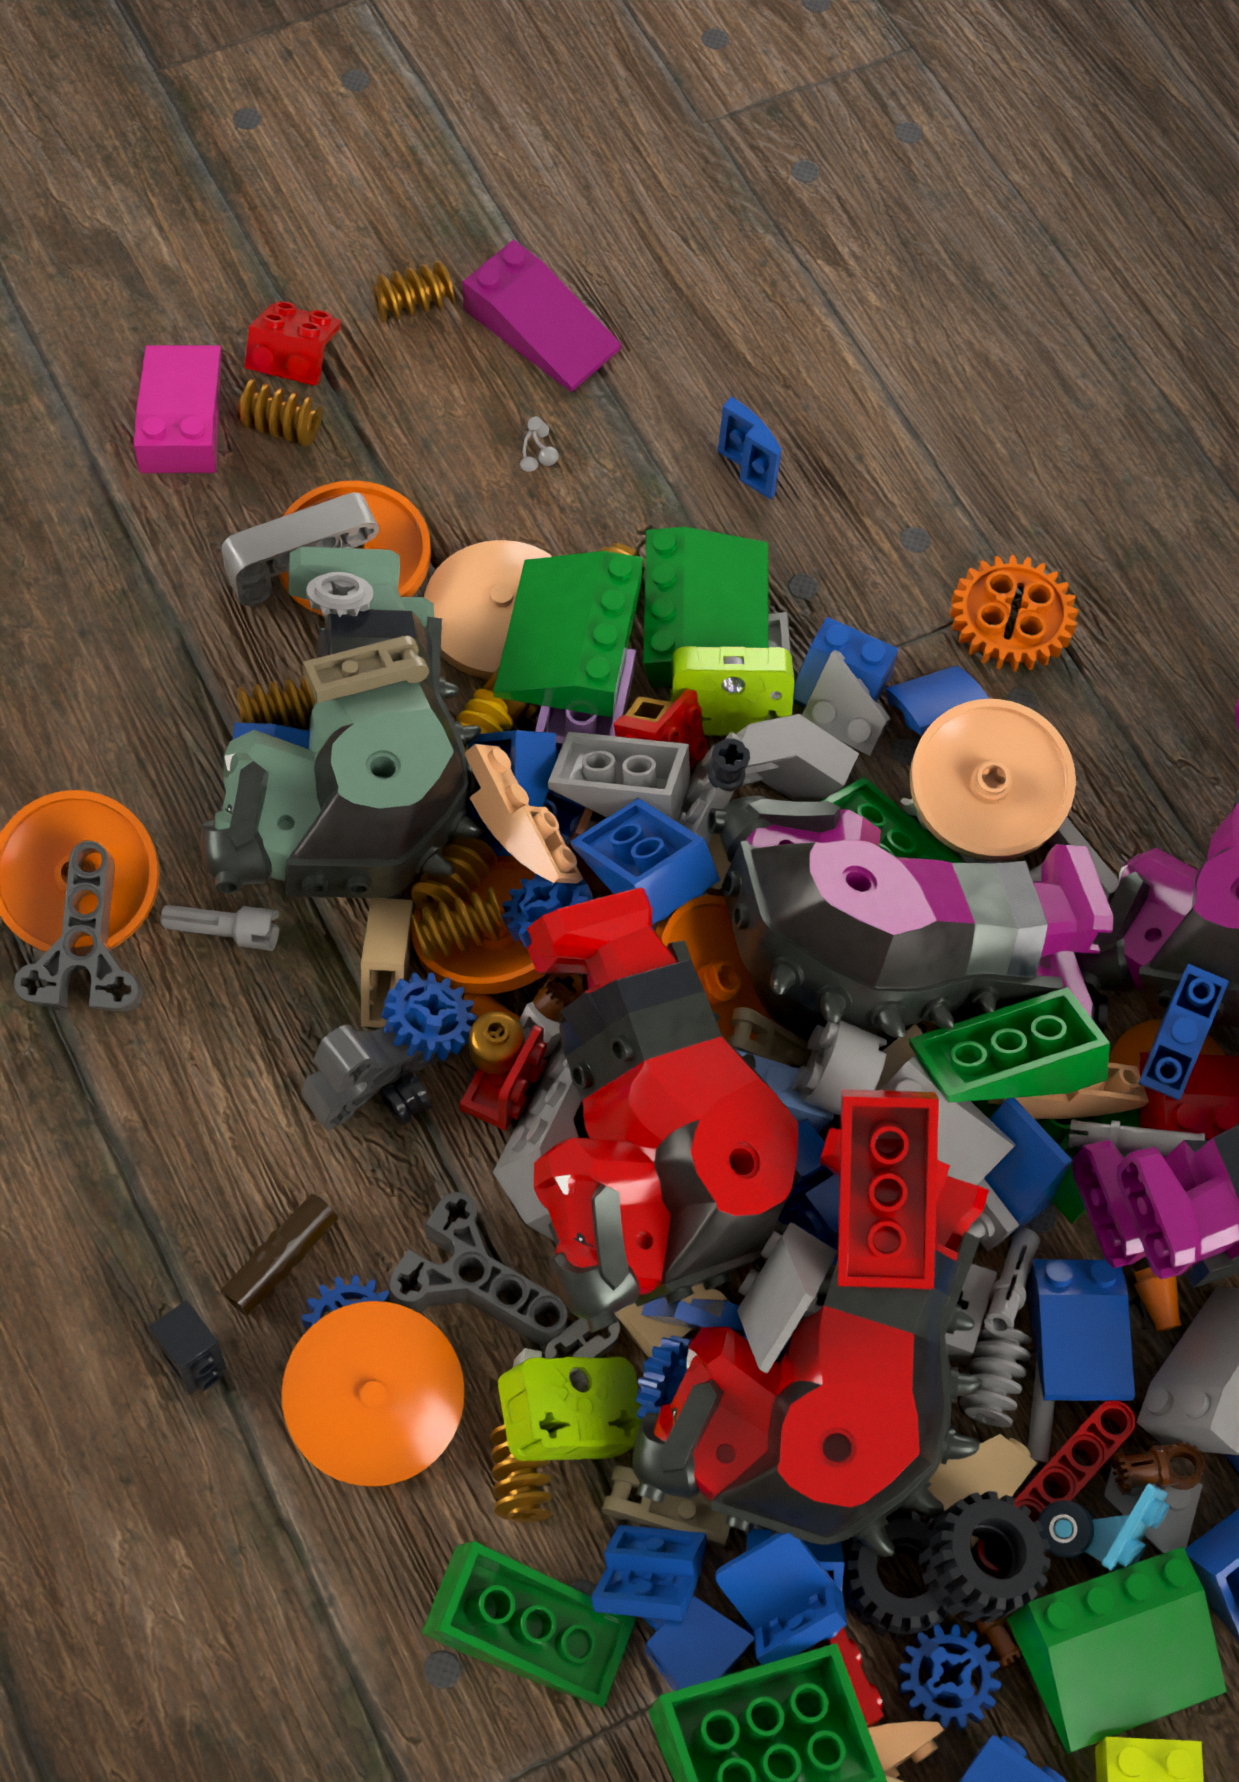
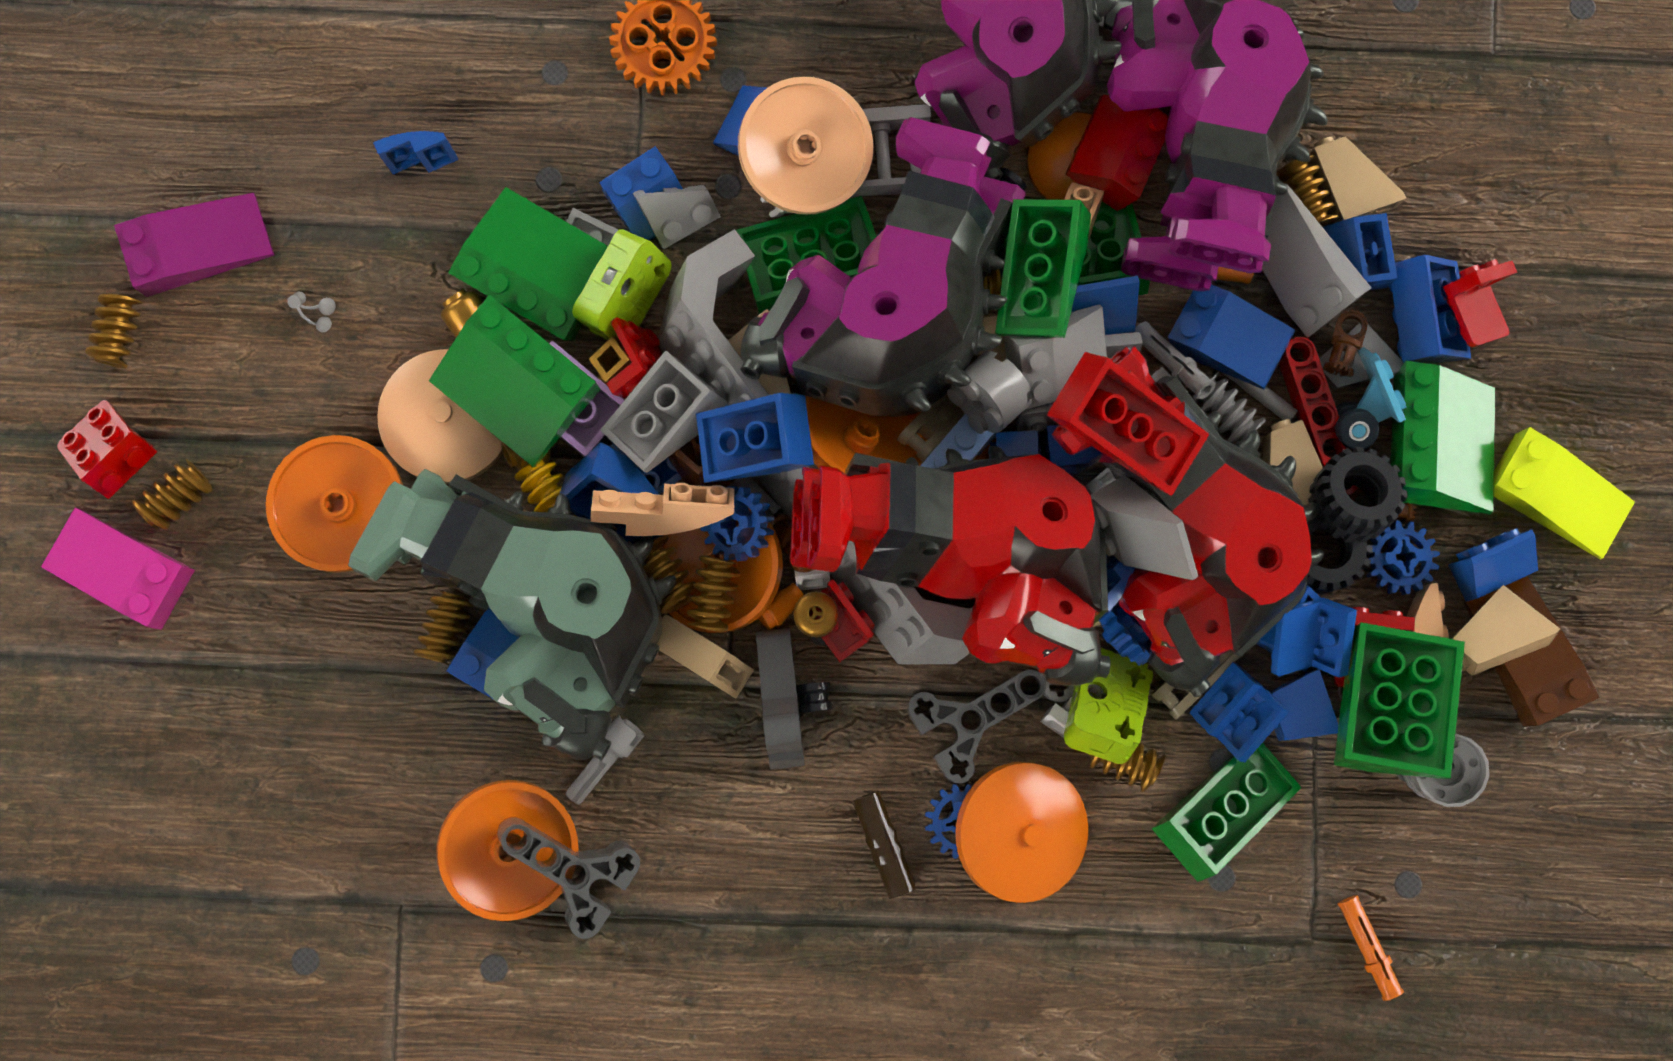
camera: 60 degrees left, 20 degrees up
black brick [149,1300,226,1395] -> none
light grey beam [221,492,380,606] -> none
dark tan plate [303,636,429,703] -> none
light grey gear [306,572,374,618] -> none
blue gear [381,972,477,1061] -> none
black bush [708,738,750,792] -> none
blue slope [885,665,989,735] -> none
light grey pin [1069,1119,1205,1156] -> none
blue slope [1138,964,1229,1101] -> none

